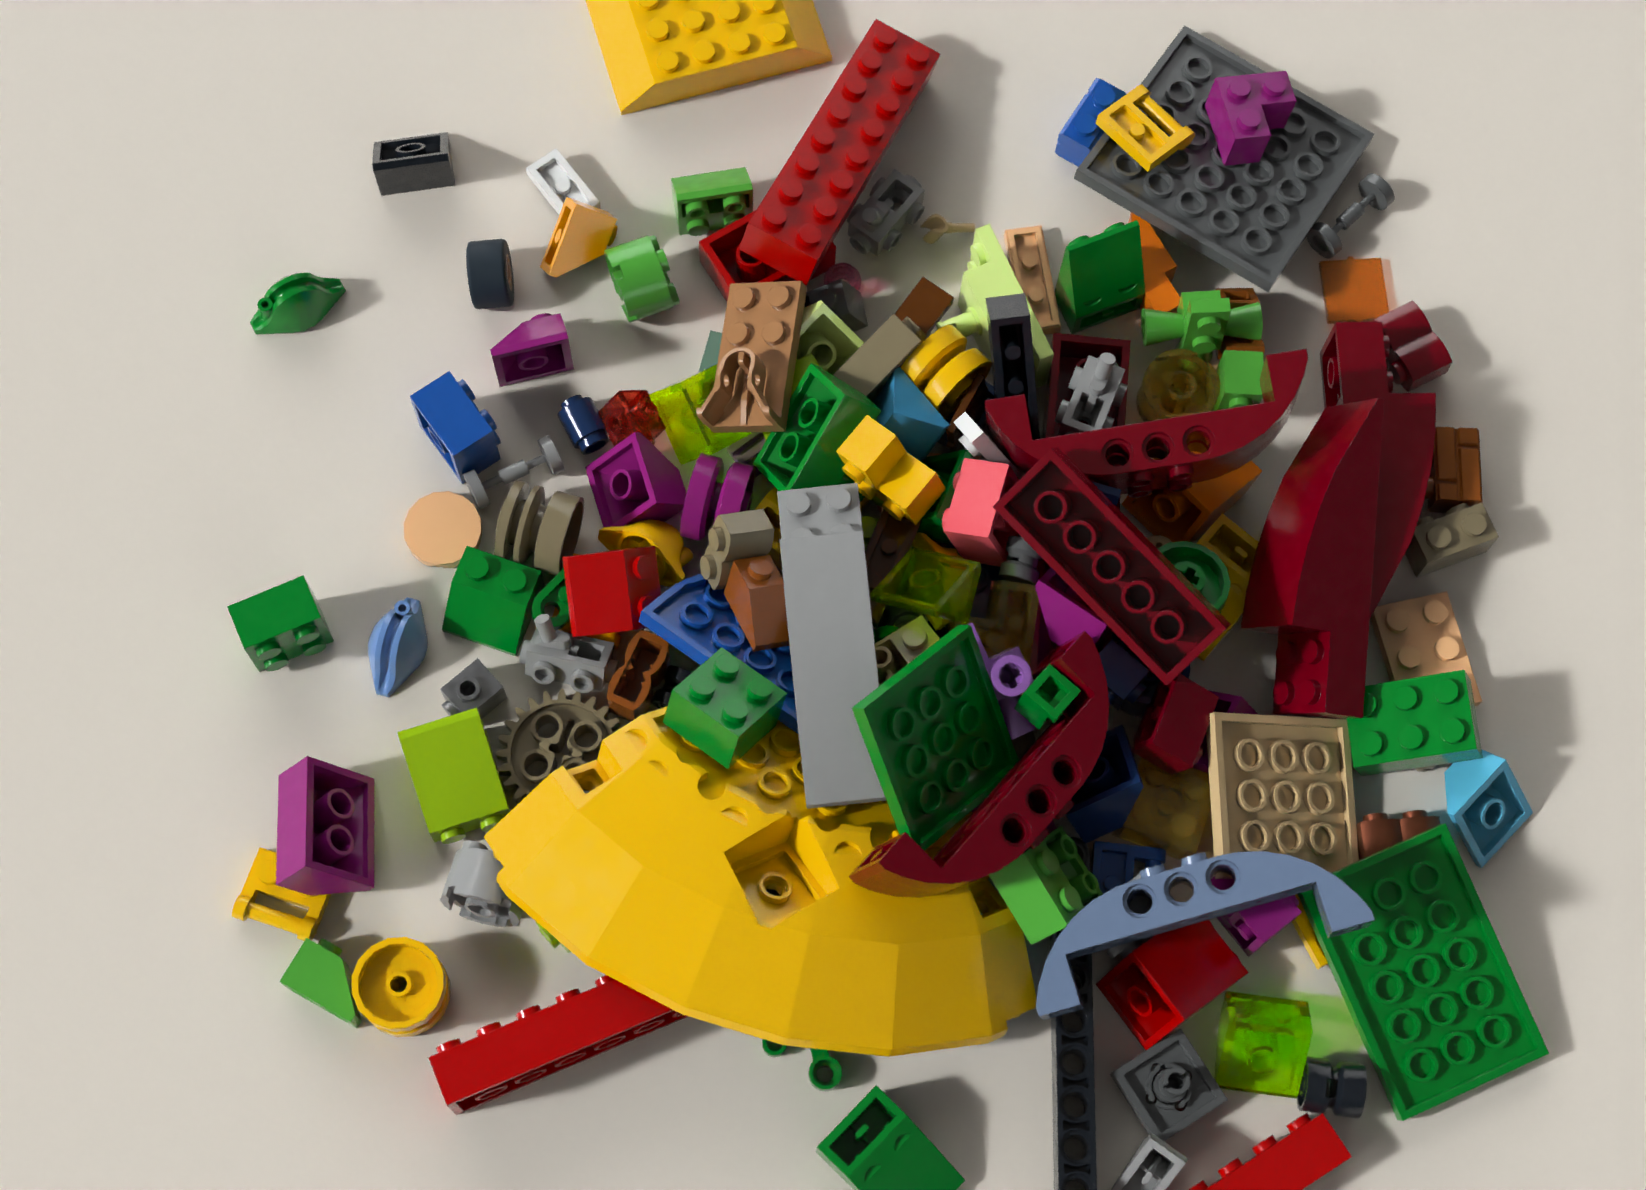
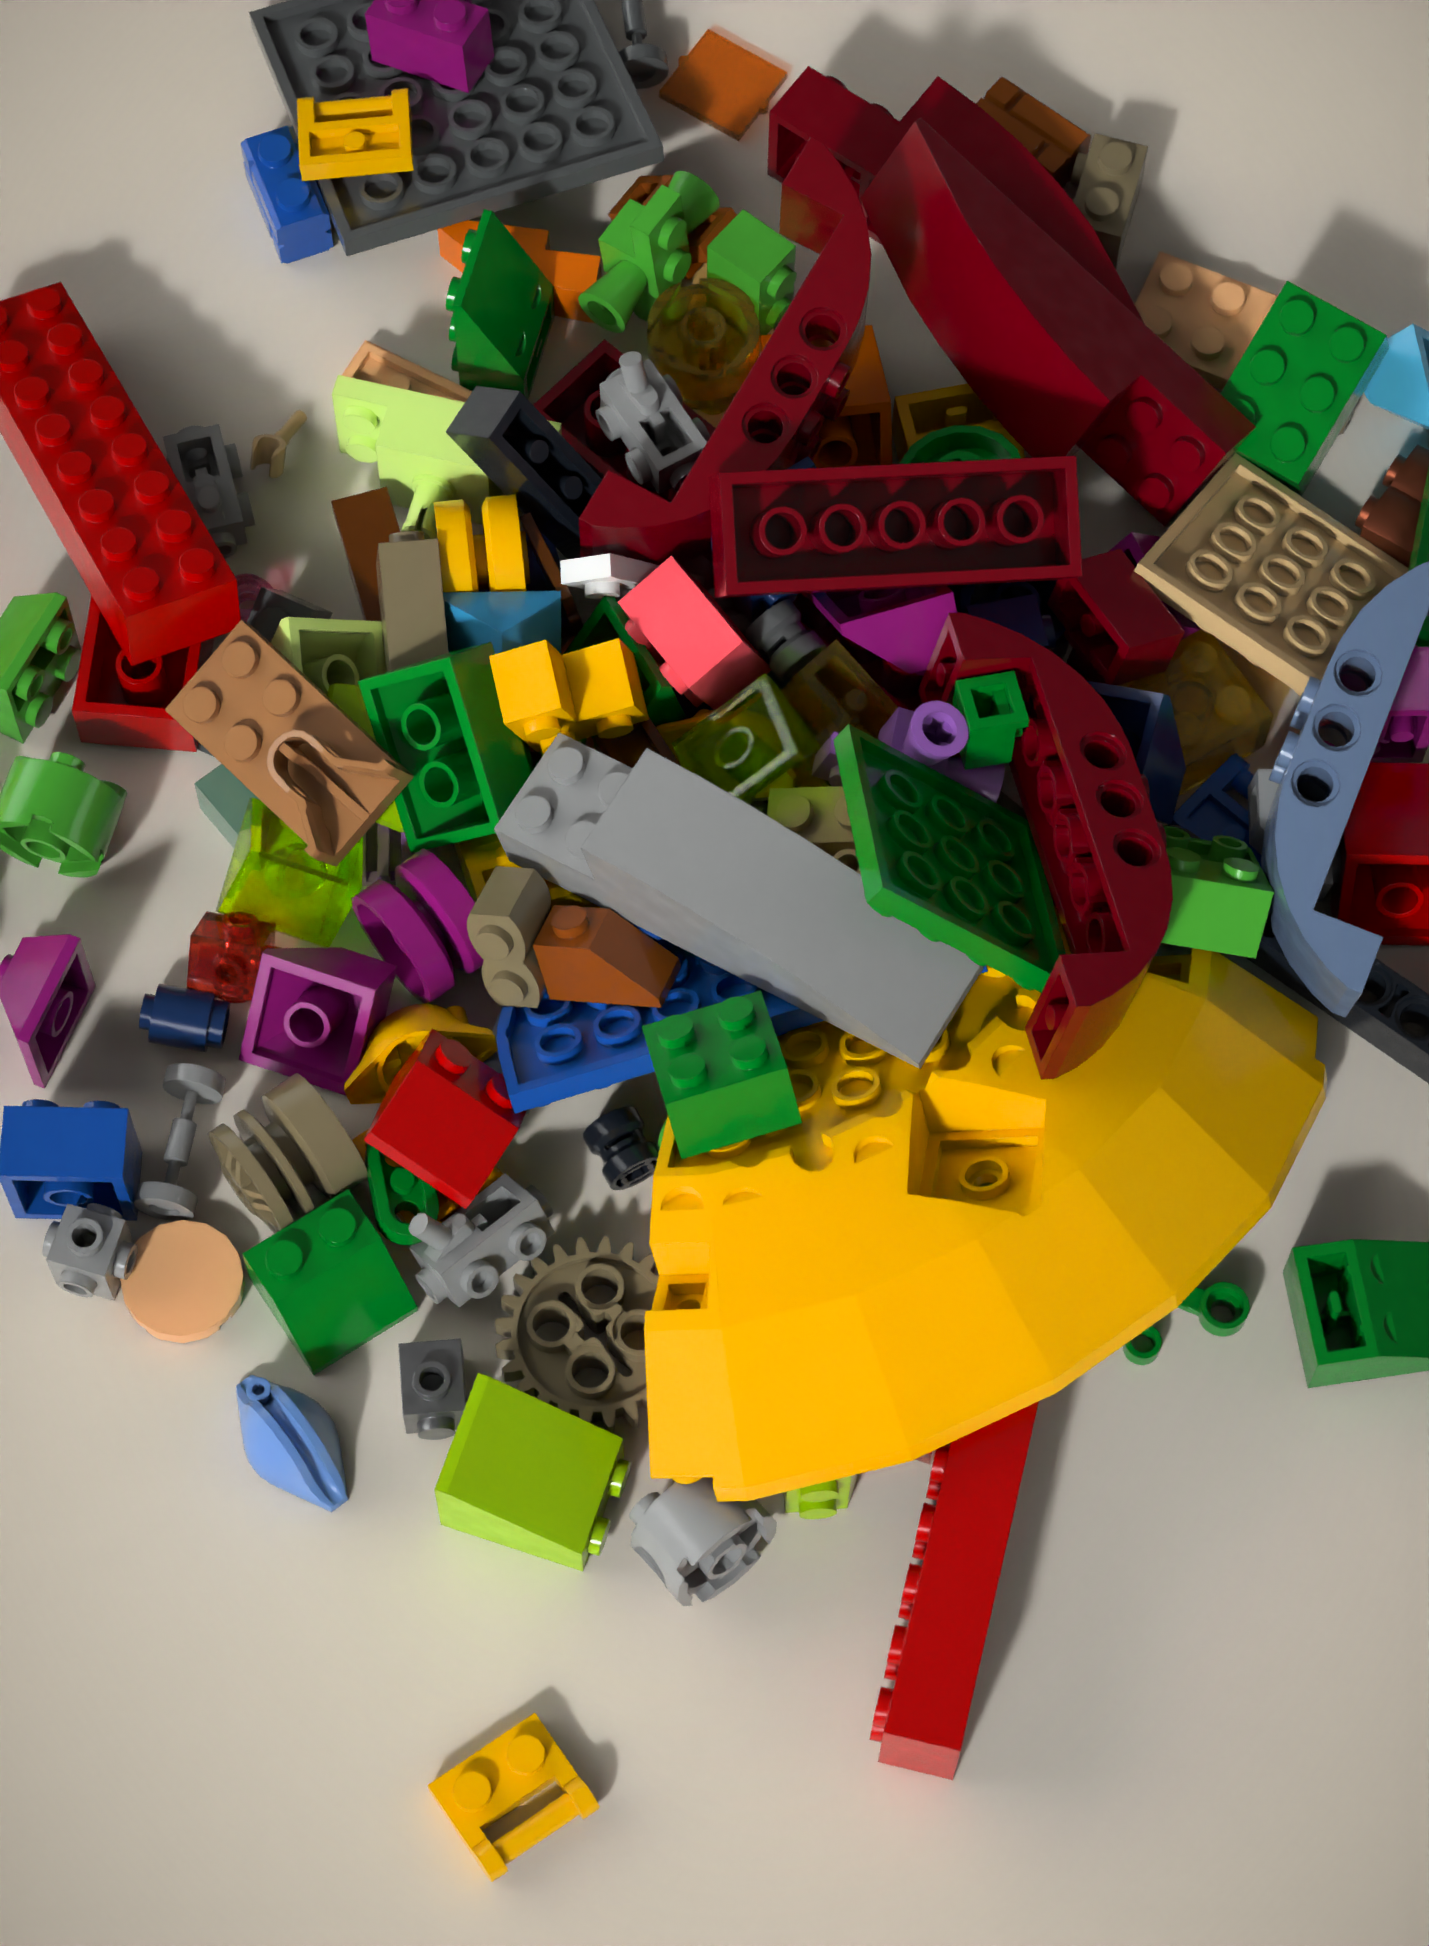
camera: 50 degrees left, 5 degrees down
green brick [227,575,334,672] -> none
magenta slope [276,756,375,896] -> none
bright green slope [279,938,361,1028] -> none
yellow wheel [352,937,450,1037] -> none
dark orange brick [607,629,670,721] -> none
dark red brick [1373,301,1453,392] -> none
none -> light grey brick [42,1203,138,1301]

